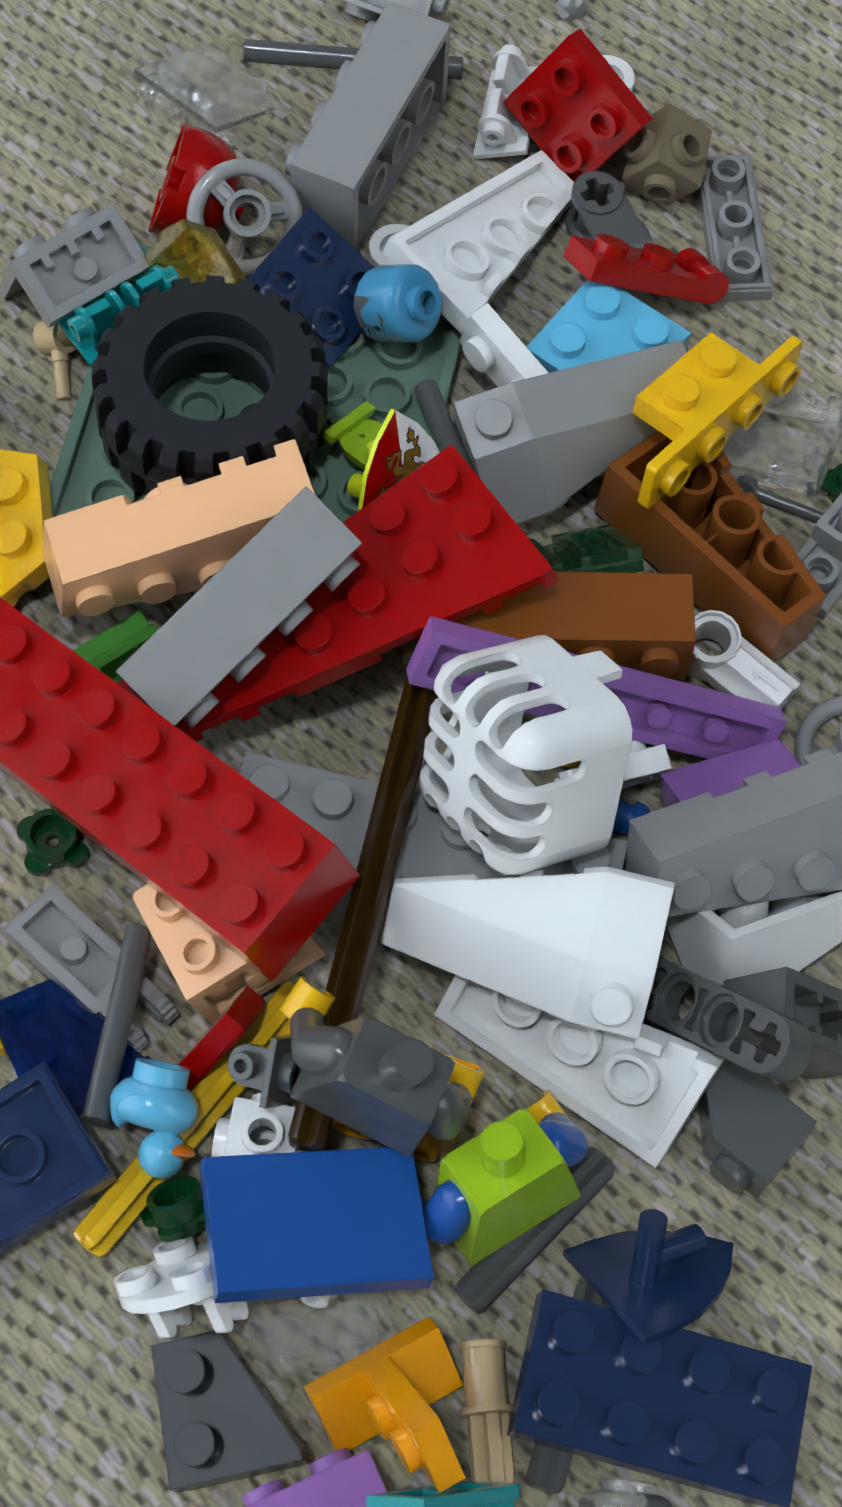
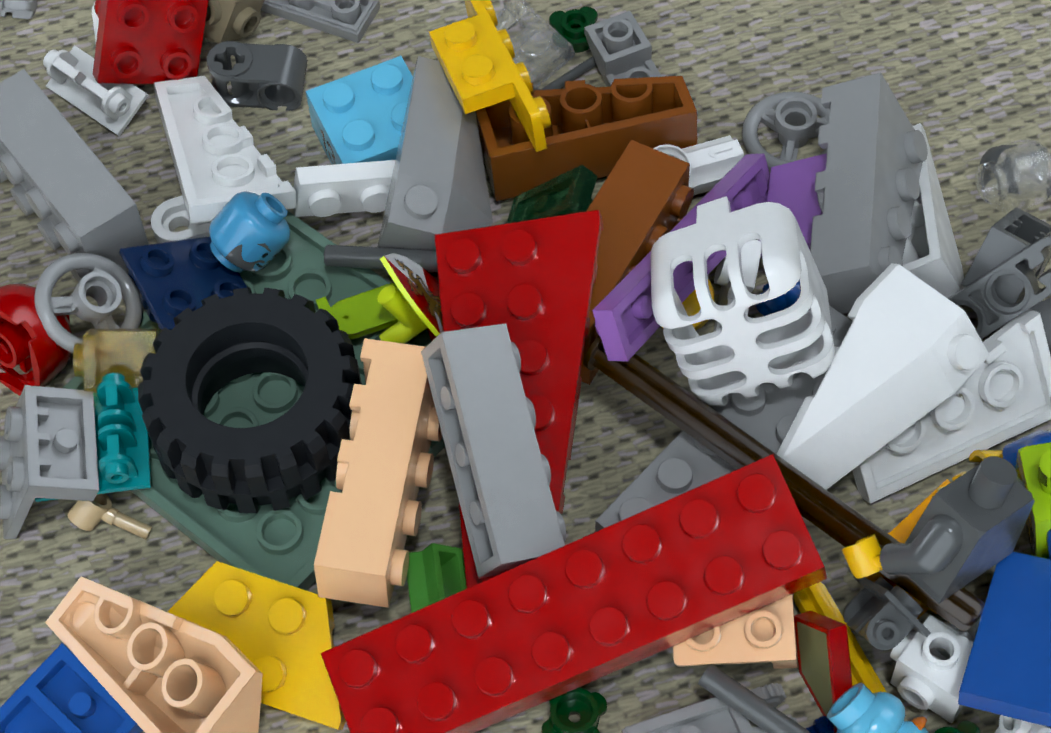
camera: 55 degrees left, 5 degrees down
red plate [563,233,729,304] -> none

